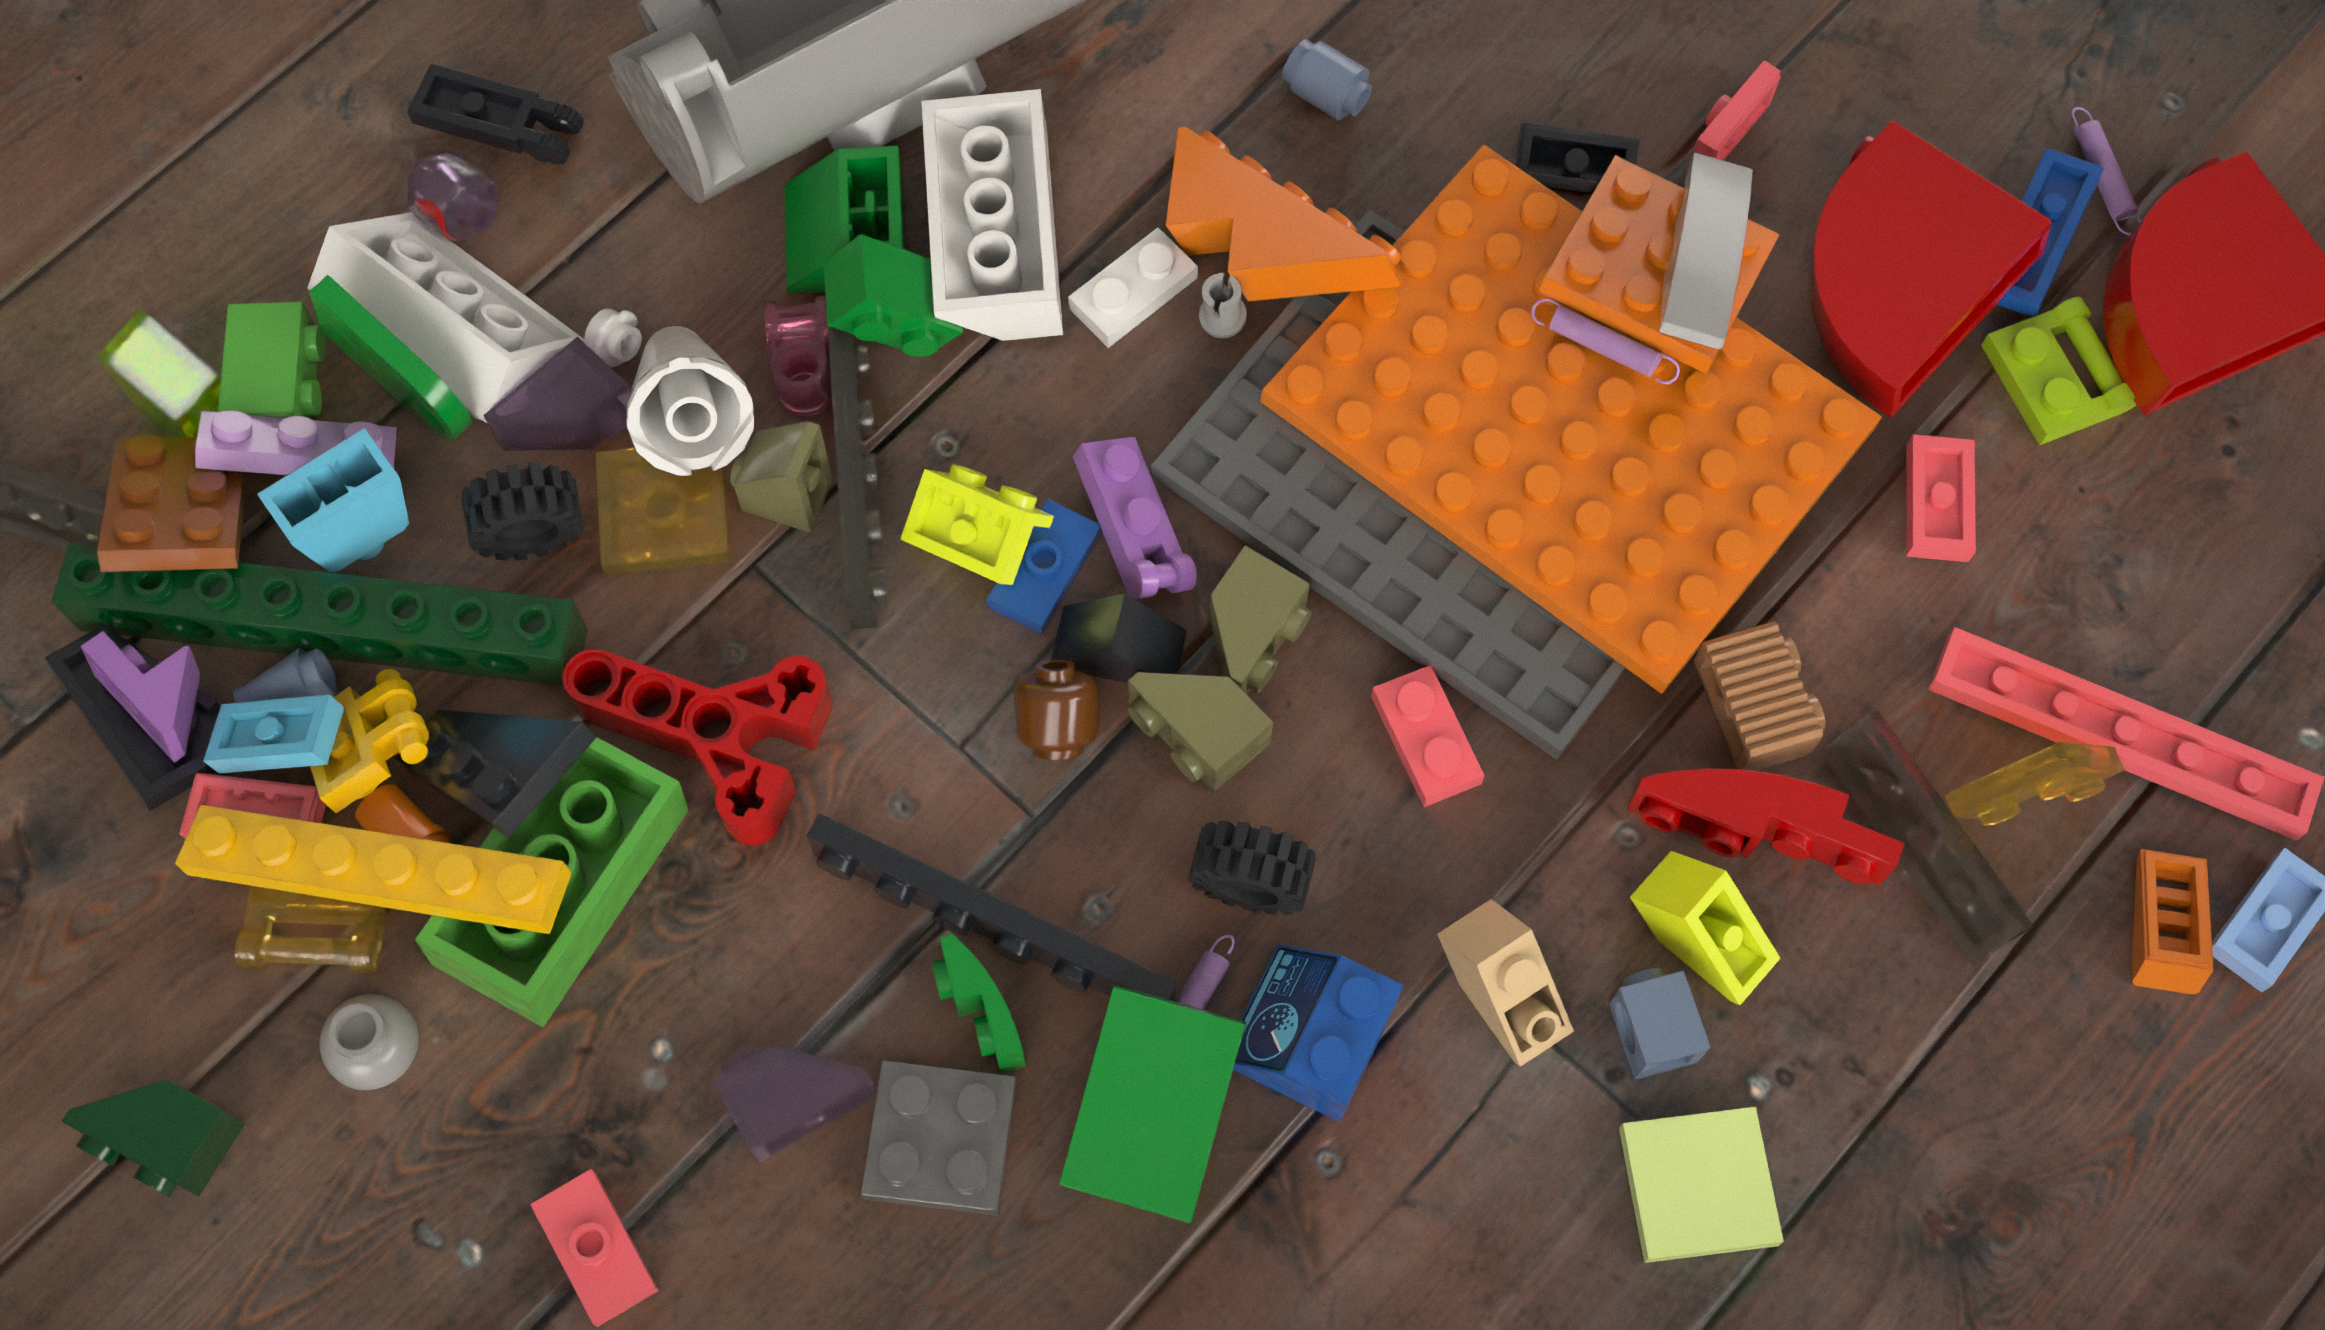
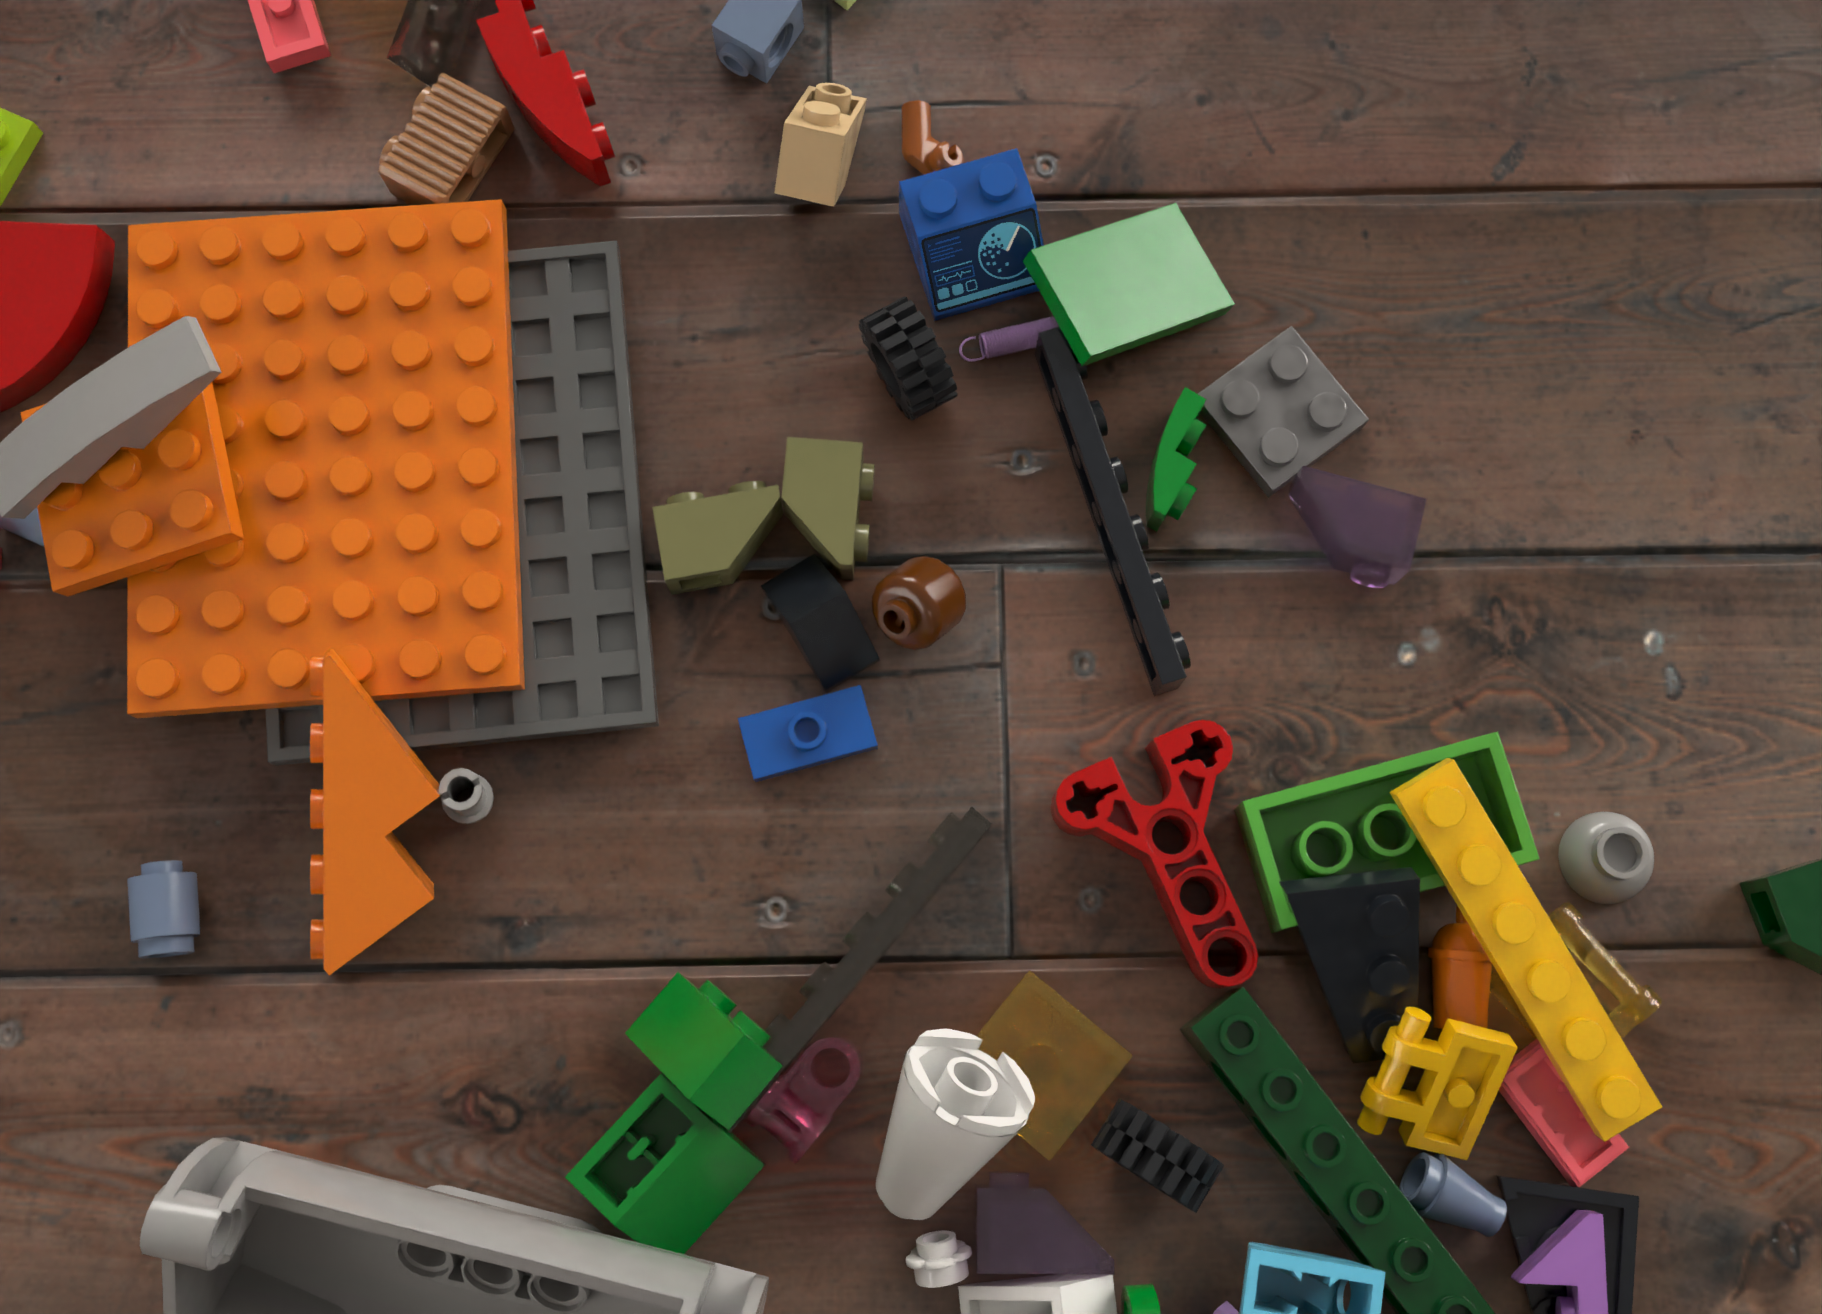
camera: 135 degrees left, 10 degrees up
medium azure plate [203,694,345,773] -> none
coral plate [530,1169,659,1327] -> none
olive slope [730,421,833,533] -> none
neon yellow bracket [900,464,1054,585] -> none
white slope [921,89,1063,341] -> none
white plate [1068,227,1198,348] -> none
medium lavender plate [1072,437,1197,599] -> none
coral plate [1371,666,1485,807] -> none
black slope [1515,122,1640,193] -> none
lavender piece [1531,298,1680,384] -> none
neon yellow slope [1630,851,1780,1005] -> none
coral plate [1906,434,1976,562] -> none
none -> dark orange arm [901,100,963,175]

